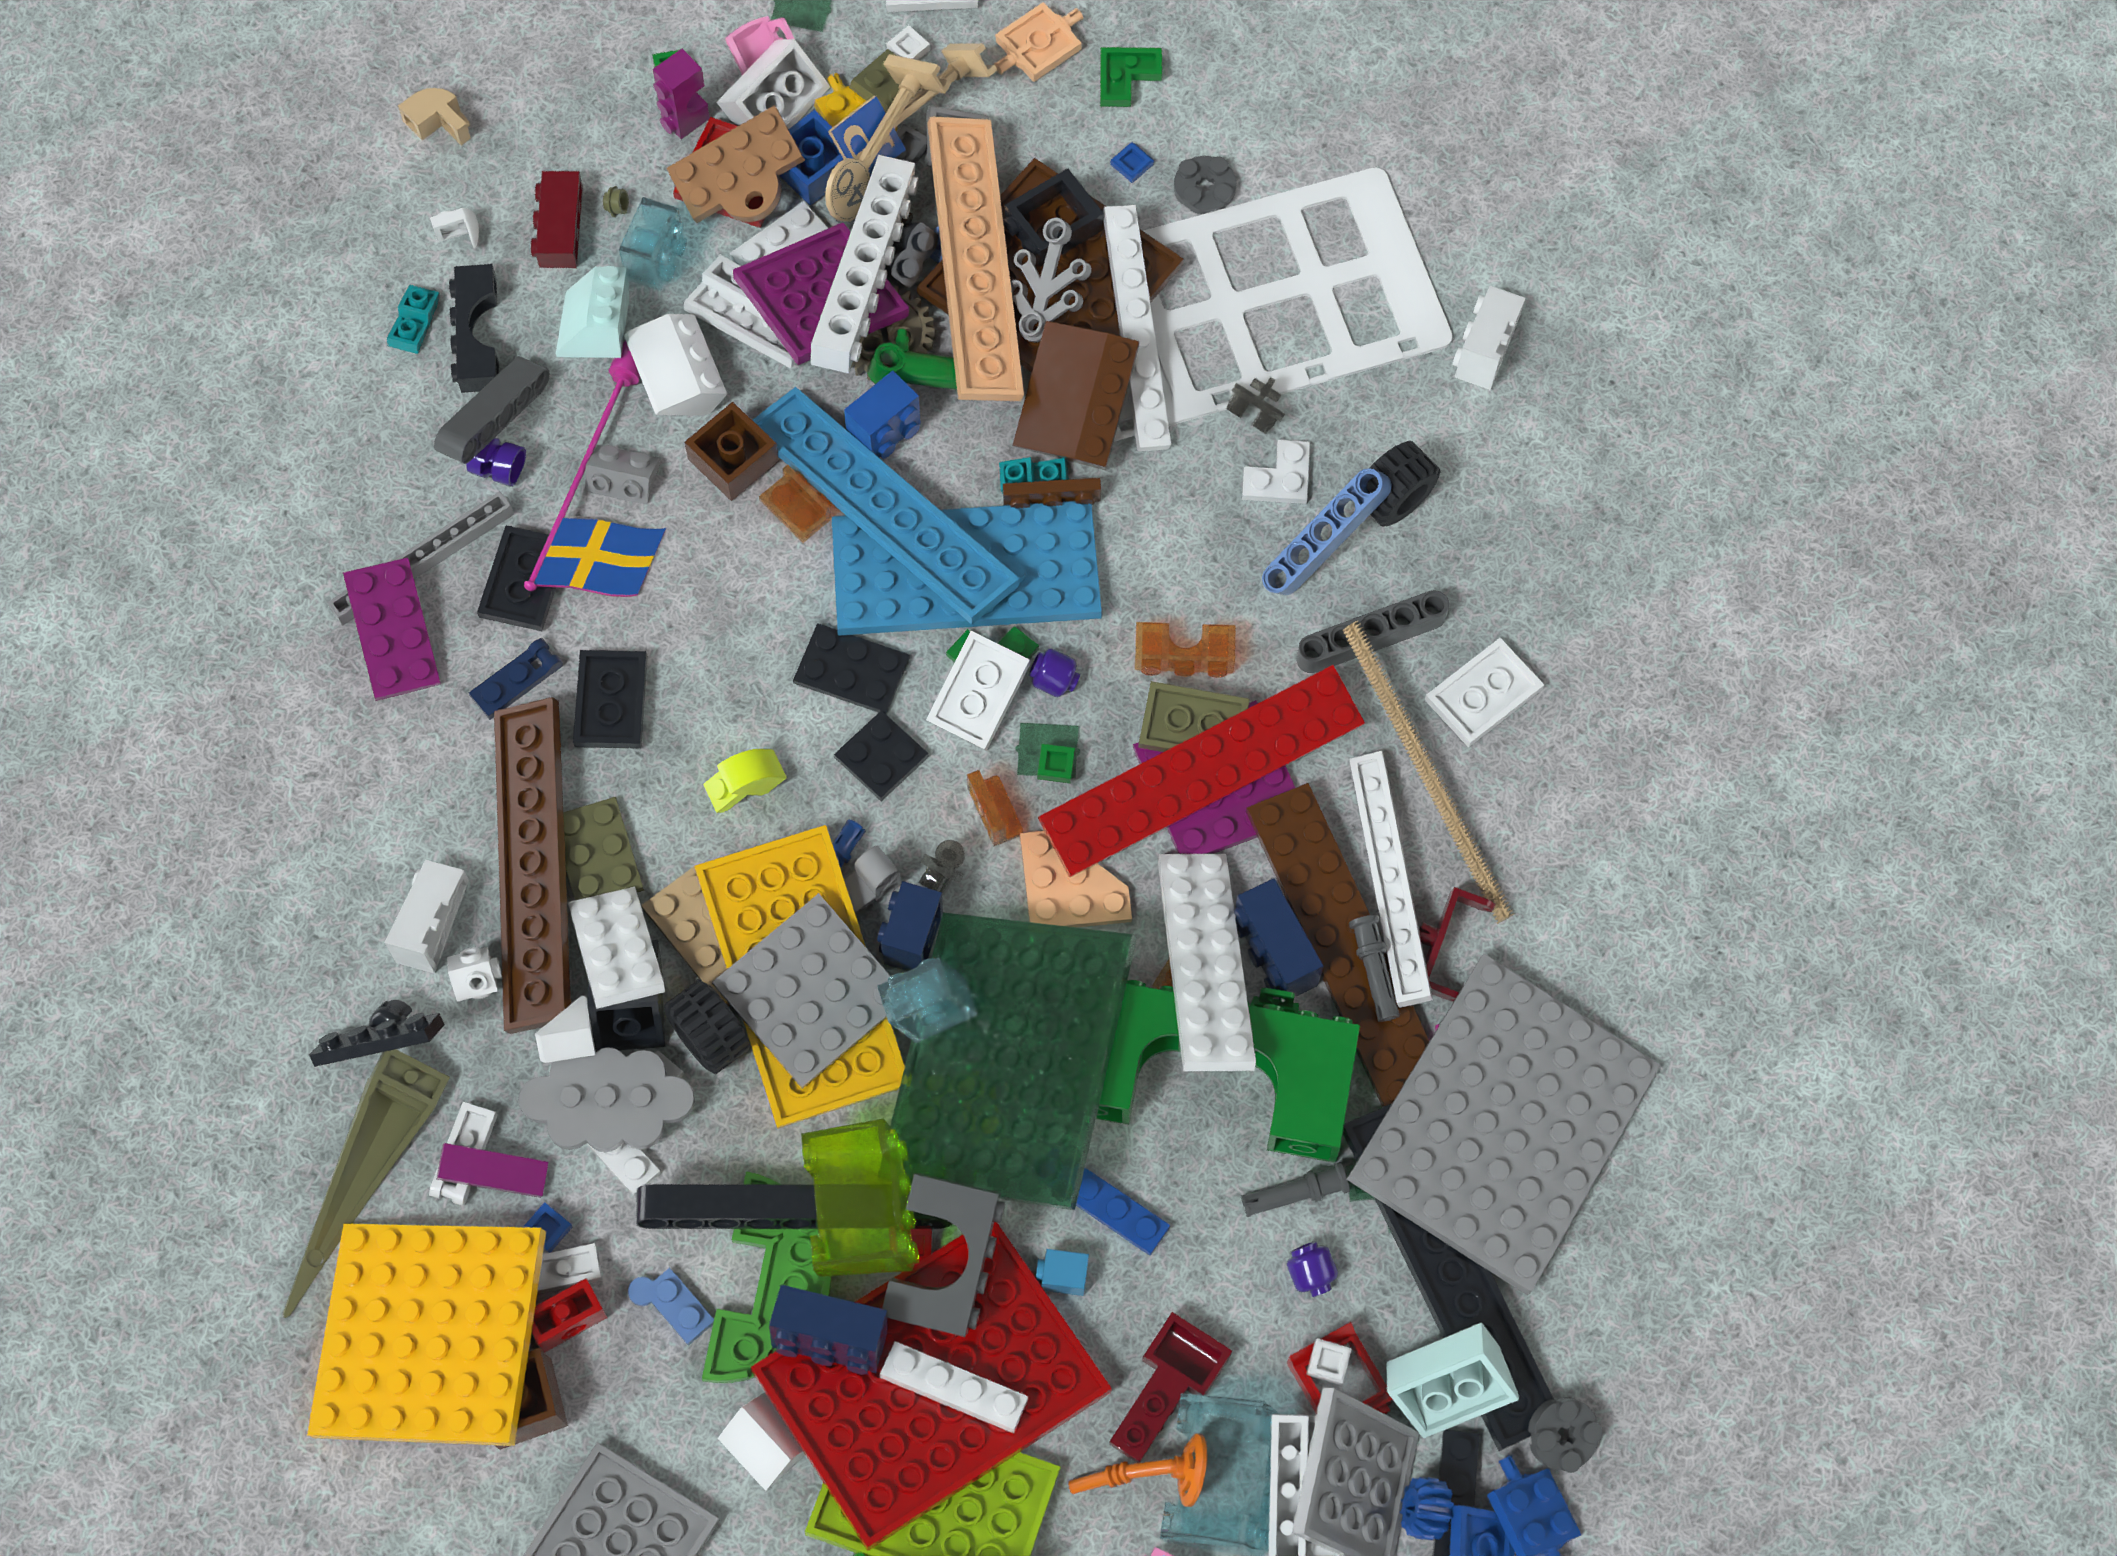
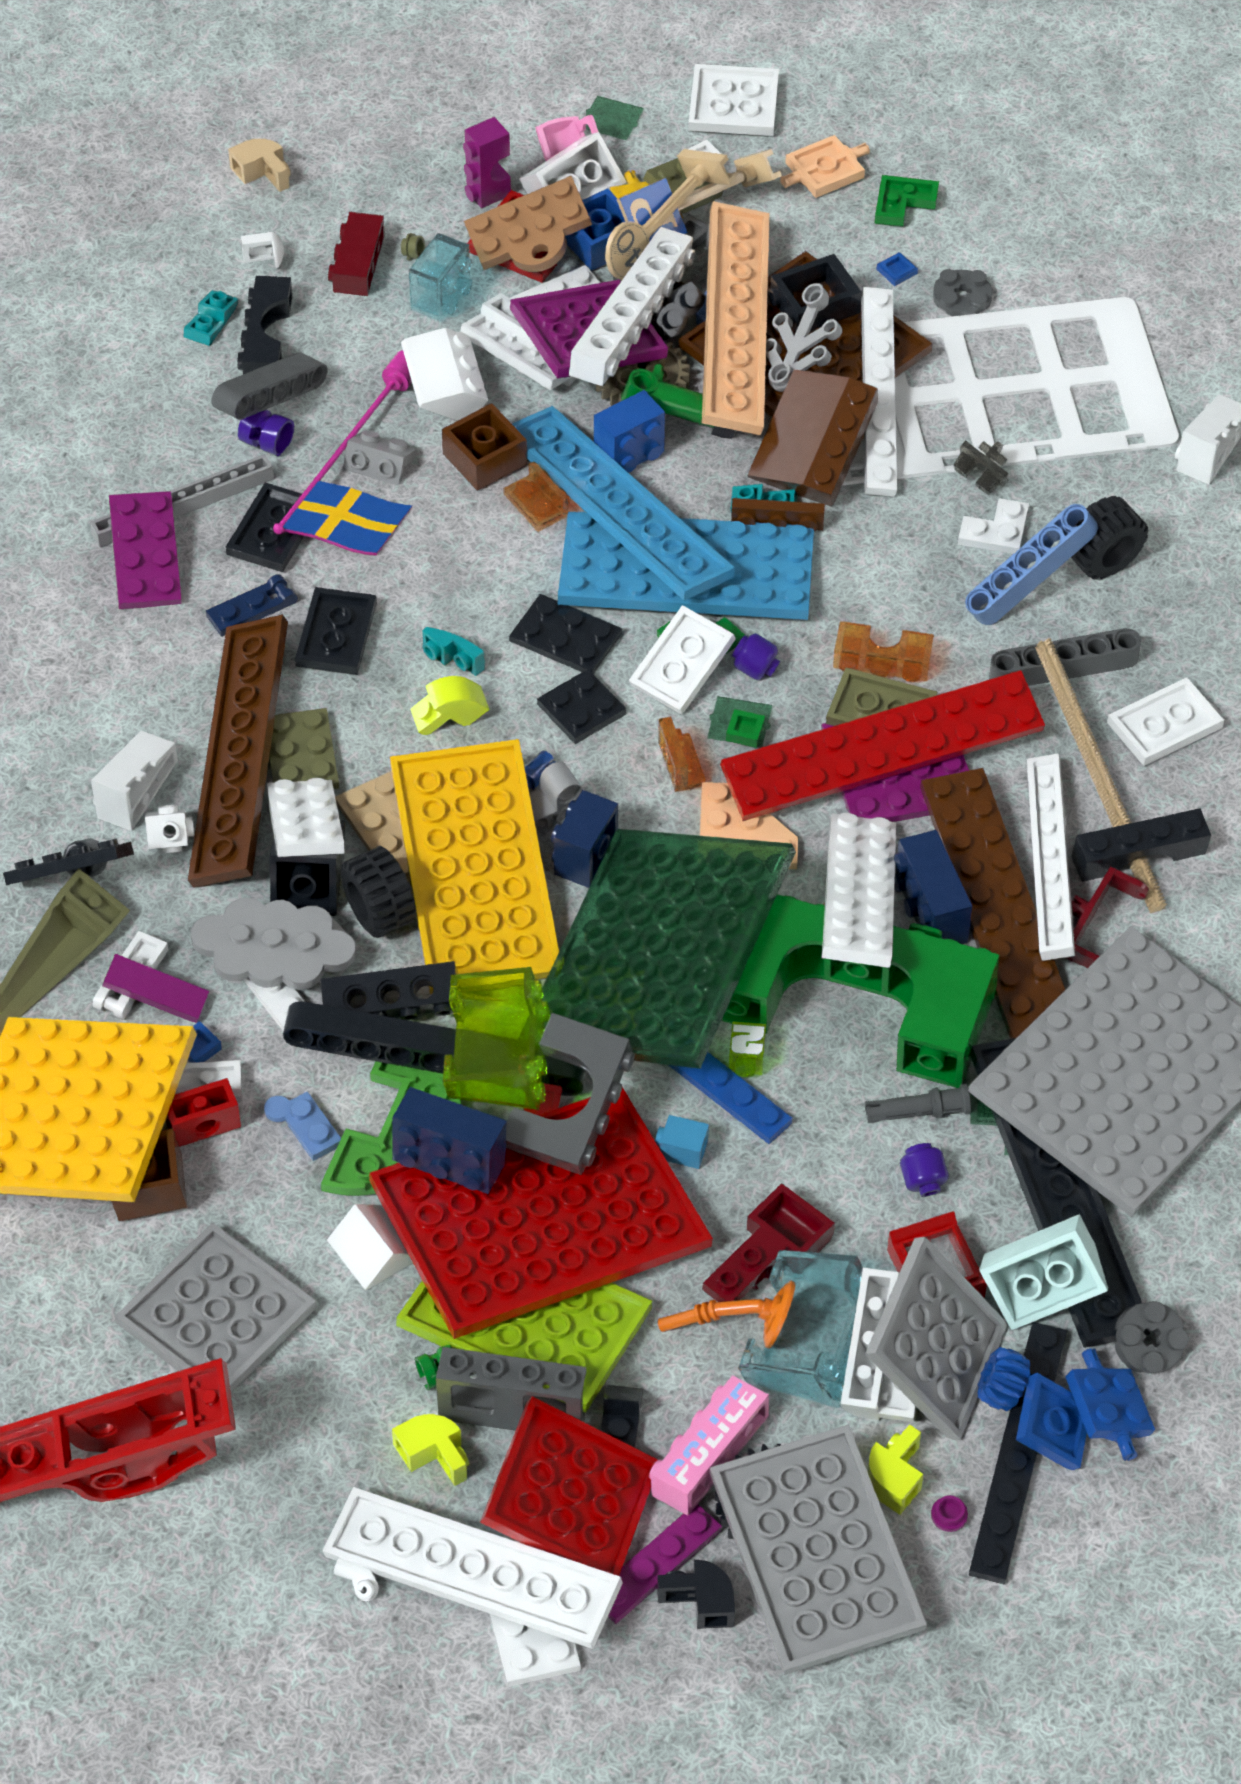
camera: 10 degrees right, 15 degrees down
white slope [535,996,595,1063] -> none
light aqua slope [556,266,629,358] -> none
light grey plate [712,893,909,1089] -> none
clear light blue brick [877,957,978,1043] -> none
white plate [880,1342,1028,1433] -> none
clear smoke hips [919,840,965,895] -> none
white tile [1306,1338,1352,1385] -> none
dark grey pin [1348,915,1400,1022] -> none
none -> black brick [320,961,462,1020]
none -> teal slope [422,627,485,676]
none -> brick [729,1022,766,1078]
none -> black arch [1071,808,1211,882]

